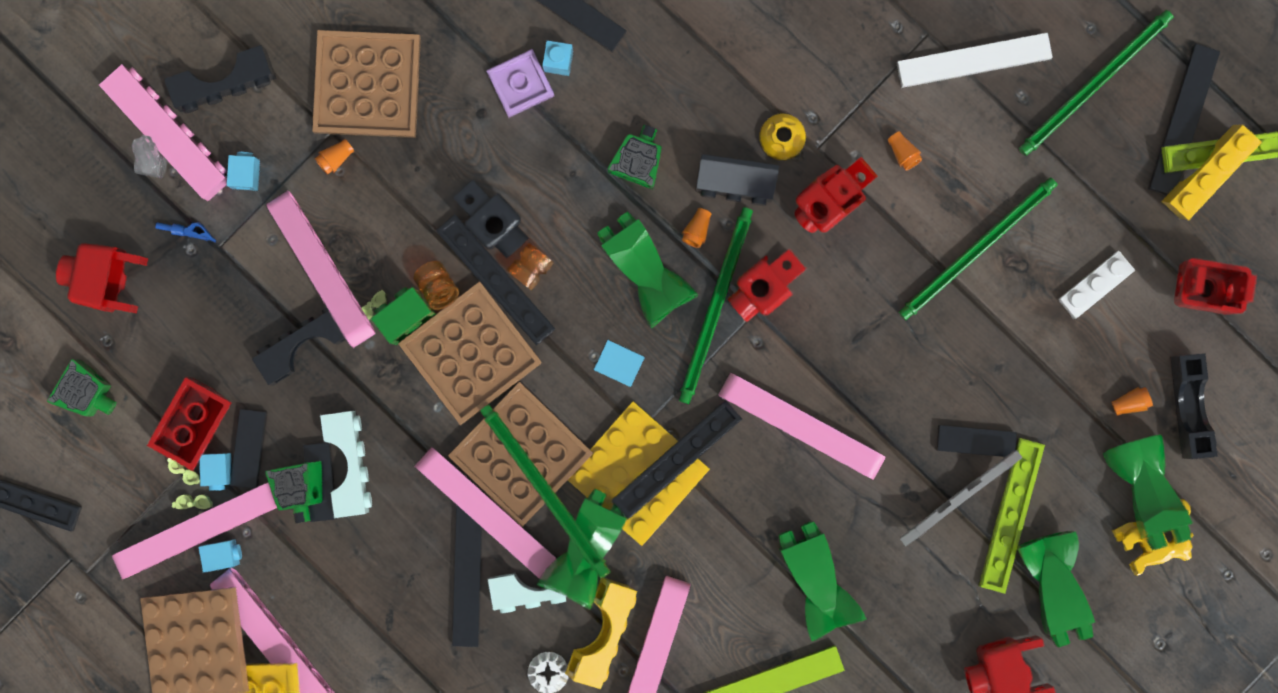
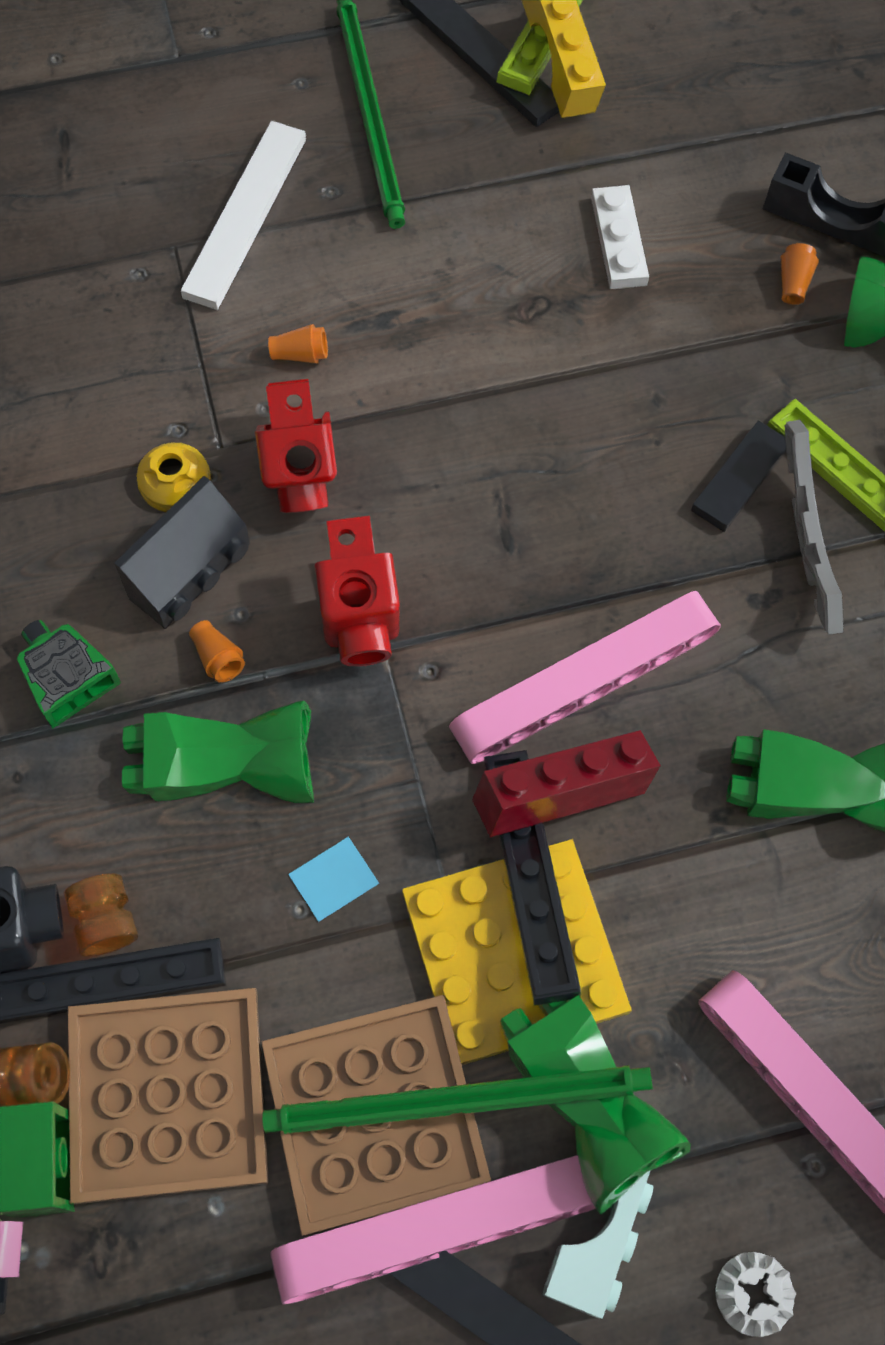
camera: 60 degrees left, 20 degrees down
yellow arch [565,577,637,689] -> none
green piece [679,207,753,404] -> none
green piece [898,177,1058,321] -> none
red piece [1174,258,1257,315] -> none
none -> dark red brick [472,730,661,837]

